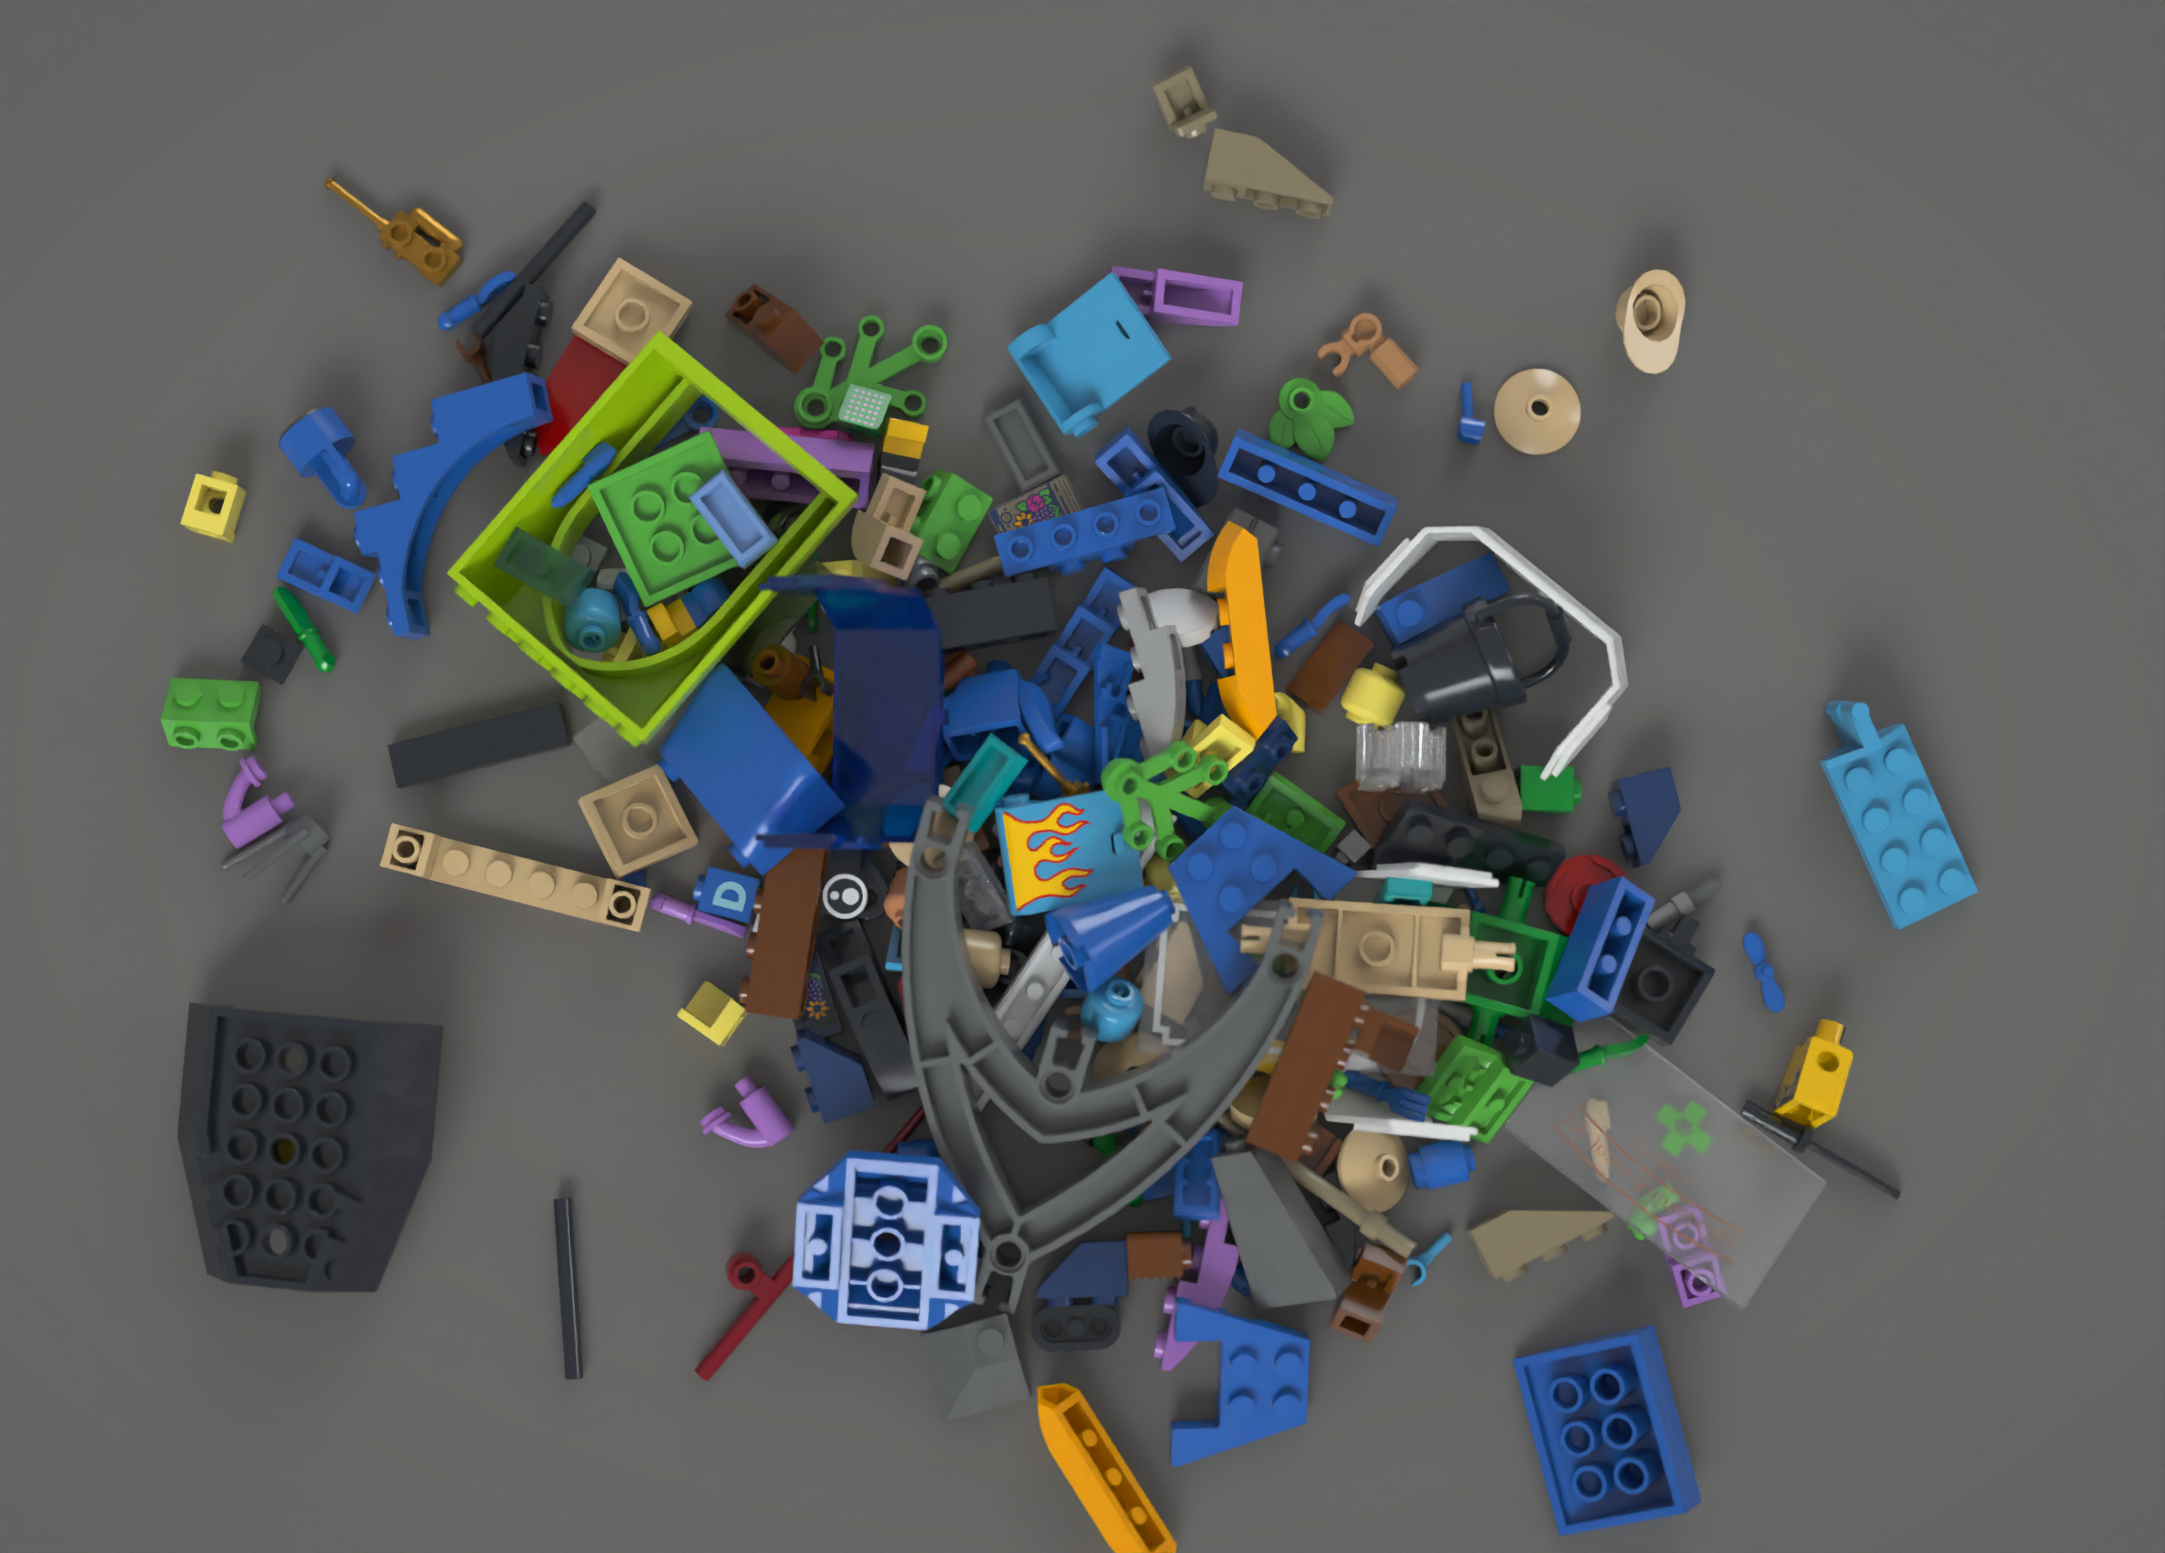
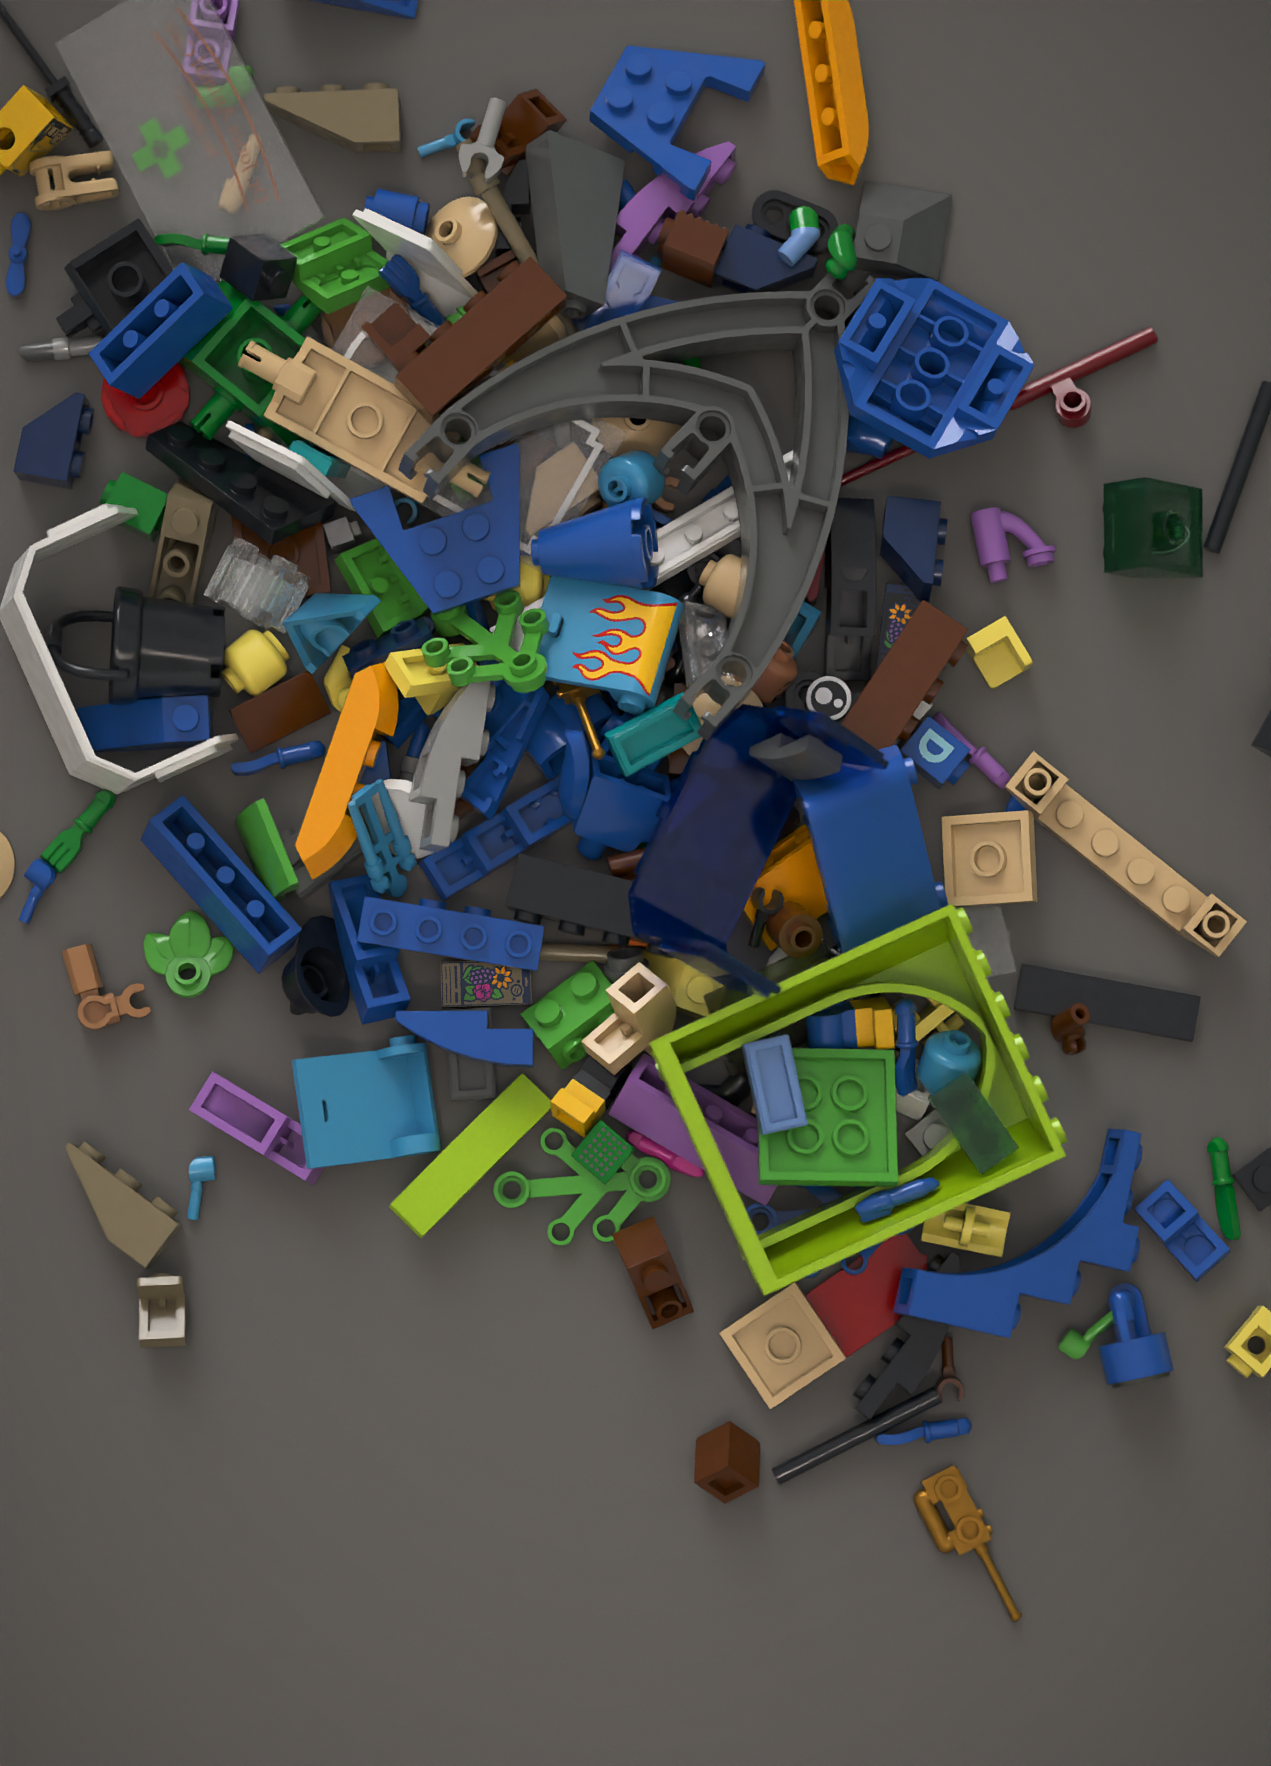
camera: 155 degrees left, 0 degrees up
none -> tan piece [29,151,120,211]
none -> green piece [40,789,116,874]
none -> dark azure hand [187,1156,216,1220]
none -> bright green slope [234,798,300,902]
none -> dark azure slope [283,593,381,674]
none -> dark azure piece [348,779,418,897]
none -> lime slope [389,1073,551,1238]
none -> blue slope [396,1011,534,1068]
none -> light grey bar [458,98,507,184]
none -> reddish brown panel [694,1421,760,1504]
none -> dark grey slope [749,733,843,780]
none -> medium blue arm [777,206,820,267]
none -> green arm [825,224,858,279]
none -> light yellow hips [920,1203,1011,1258]
none -> reddish brown arm [1051,1003,1090,1055]
none -> bright green hand [1059,1311,1114,1359]
none -> clear green slope [1103,477,1203,578]

